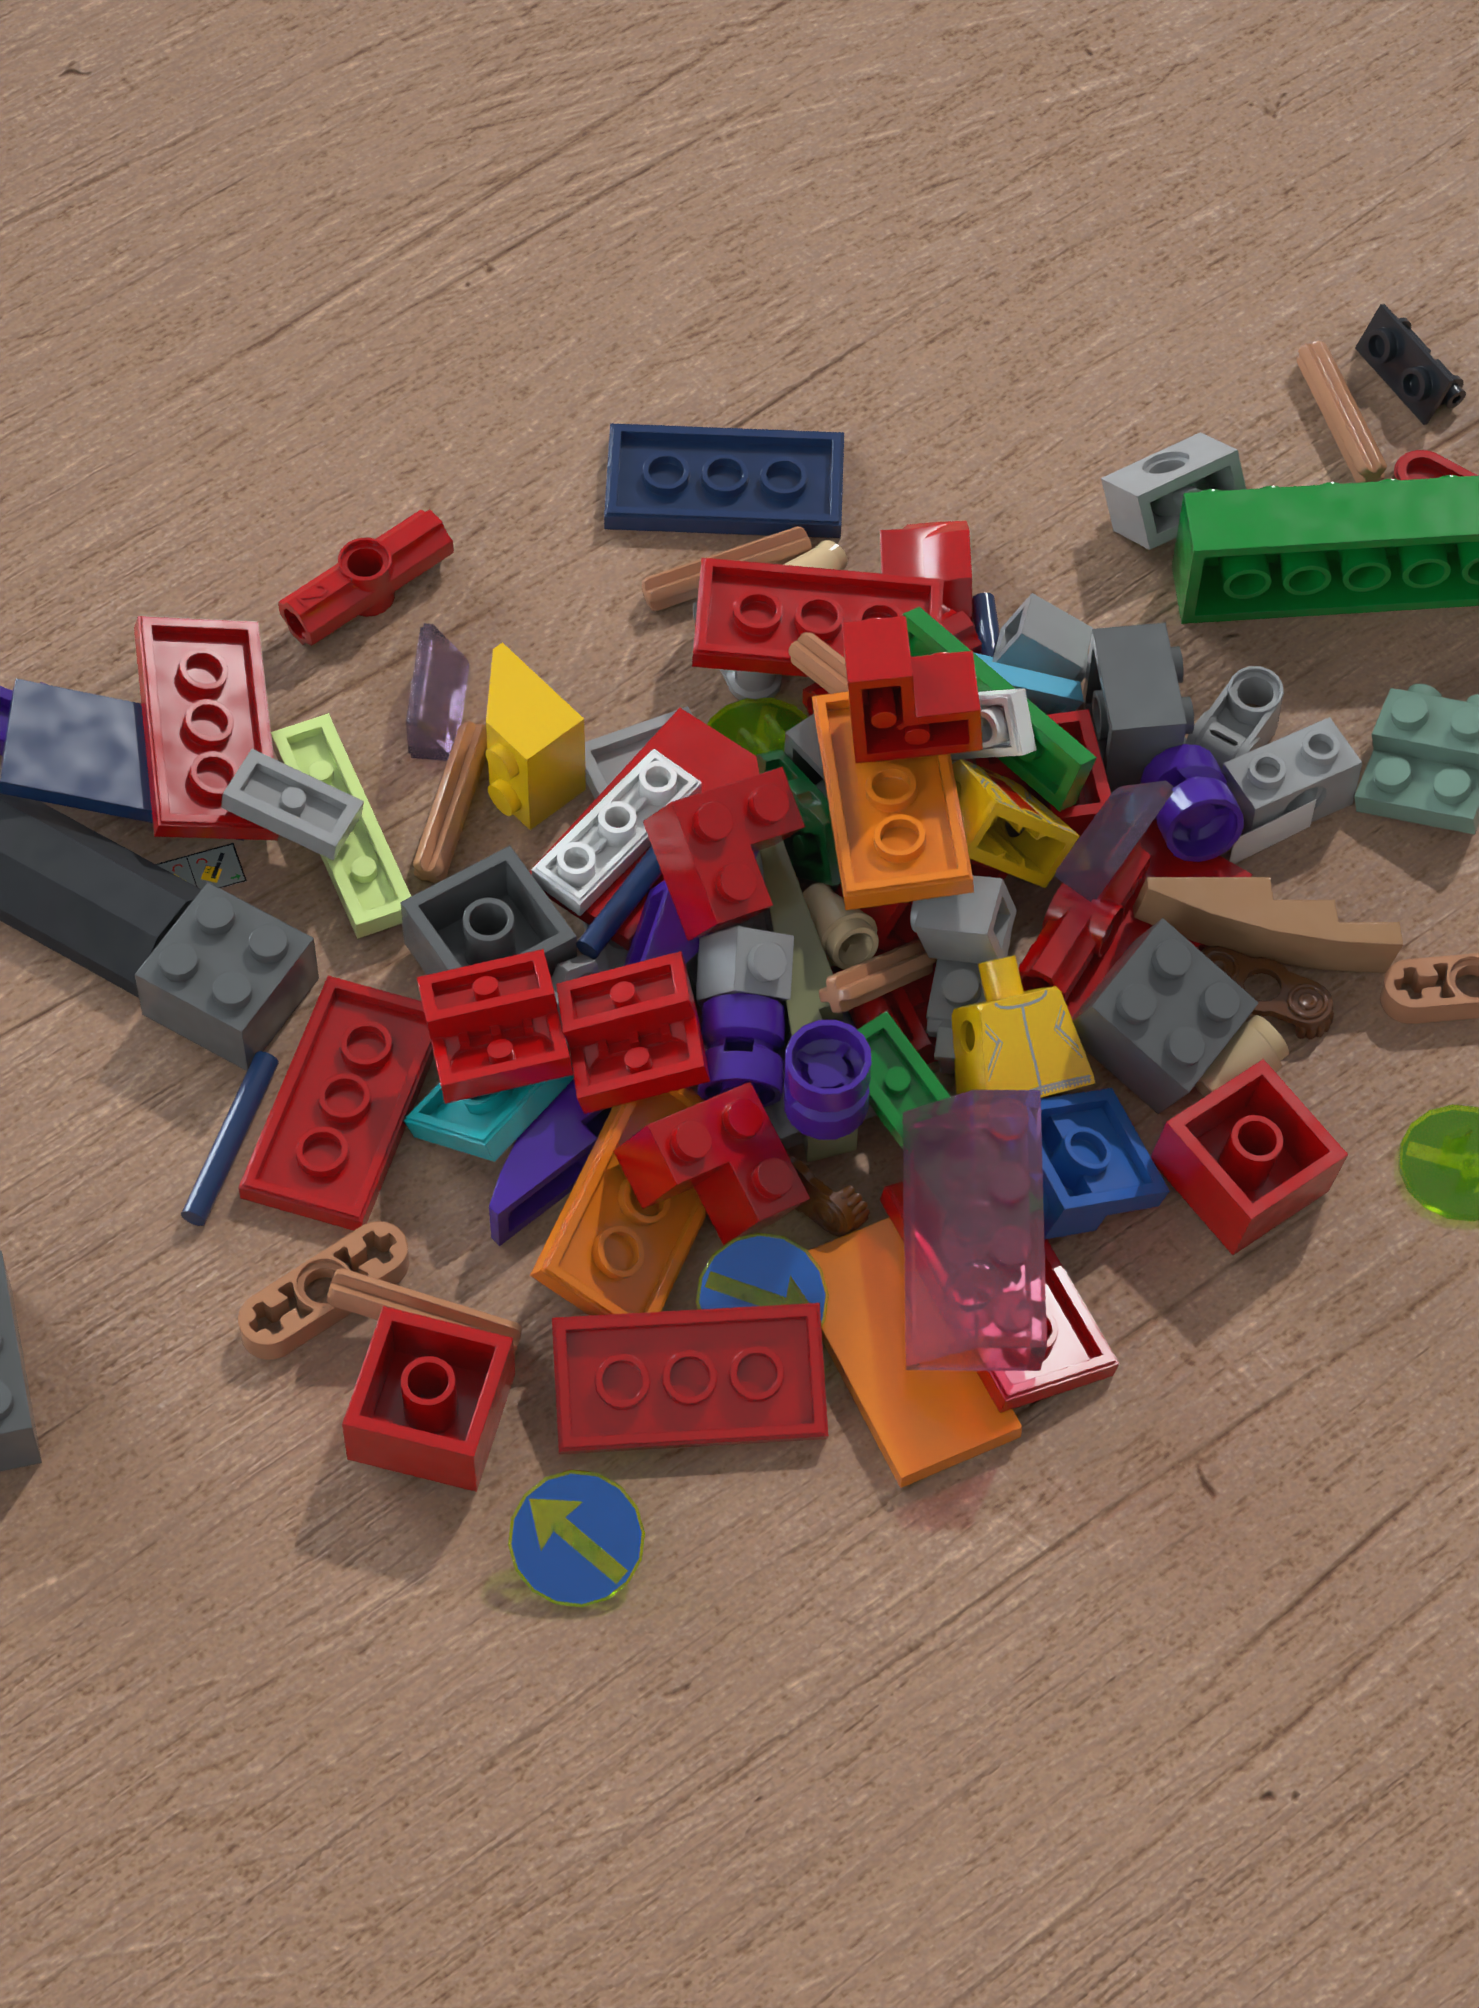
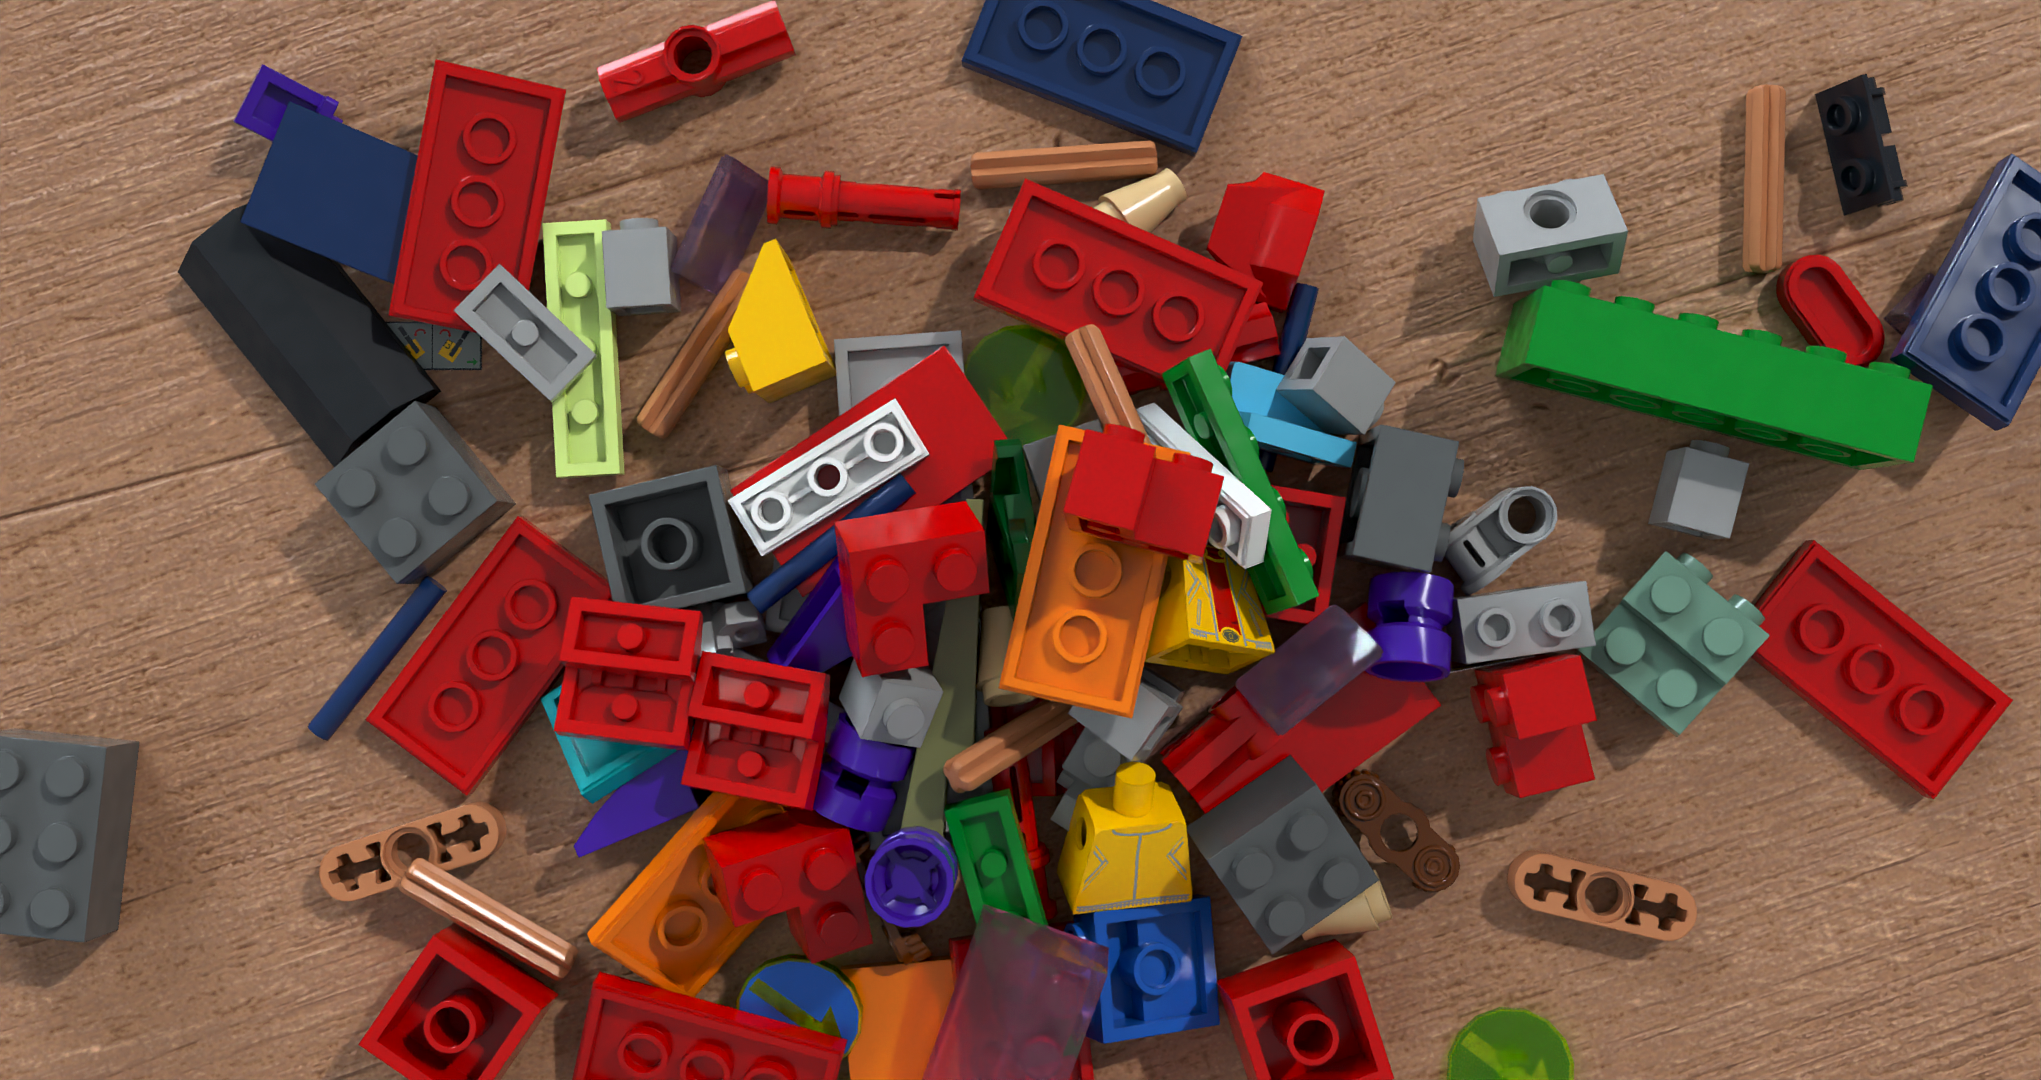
camera: 25 degrees right, 30 degrees up
medium nougat slope [1133,877,1403,973] -> none
none -> light grey brick [602,218,681,316]
none -> red pin [767,166,961,231]
none -> red brick [1470,652,1597,798]
none -> light grey brick [1648,440,1749,540]

